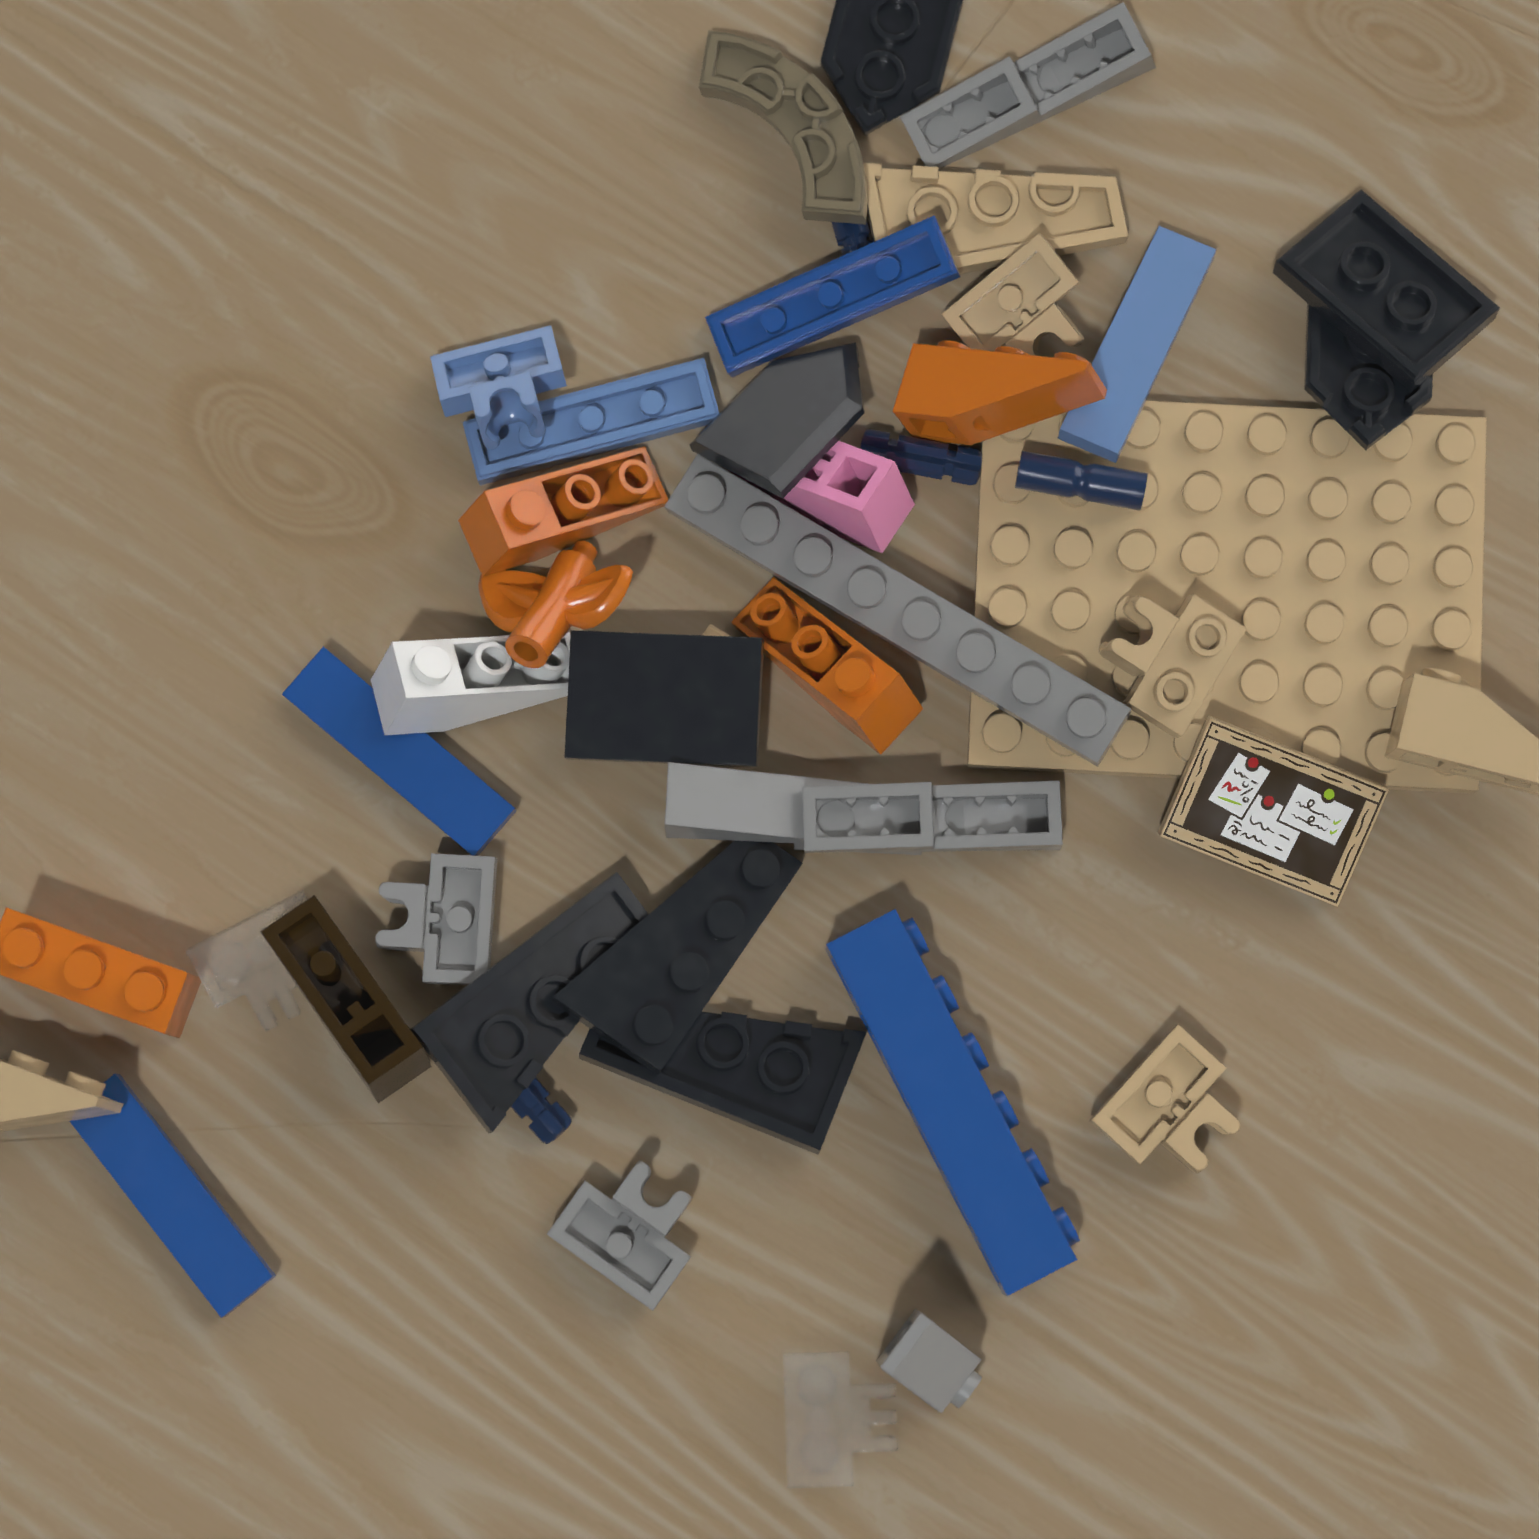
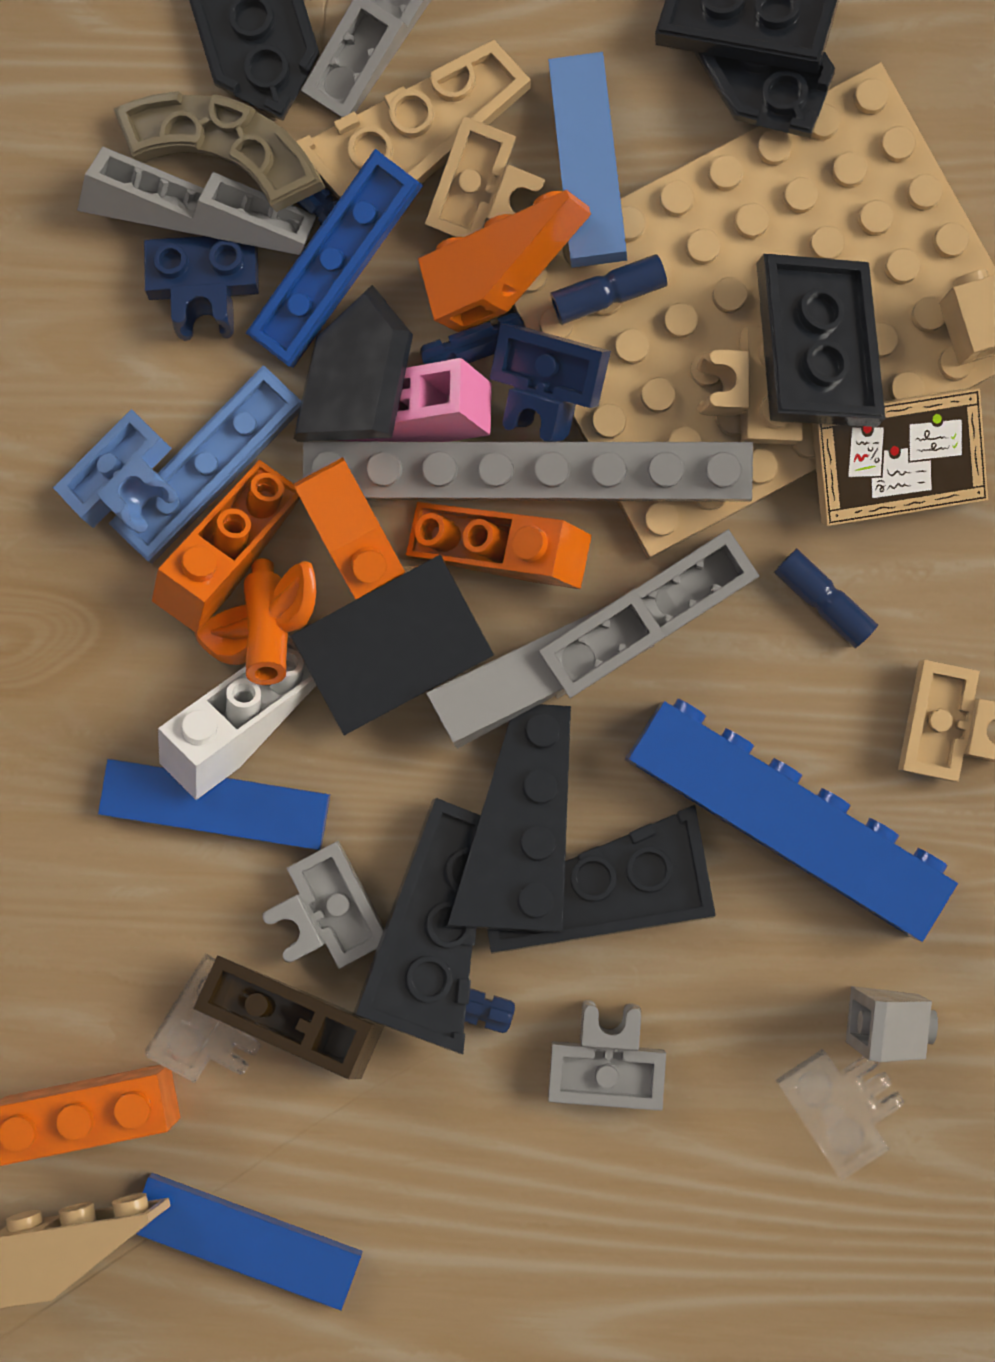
camera: 30 degrees left, 5 degrees up
none -> light grey slope [77,146,316,255]
none -> dark blue plate [144,236,259,341]
none -> orange slope [293,457,406,600]
none -> dark blue plate [490,323,611,442]
none -> black tile [756,254,886,427]
none -> dark blue piece [774,548,878,649]

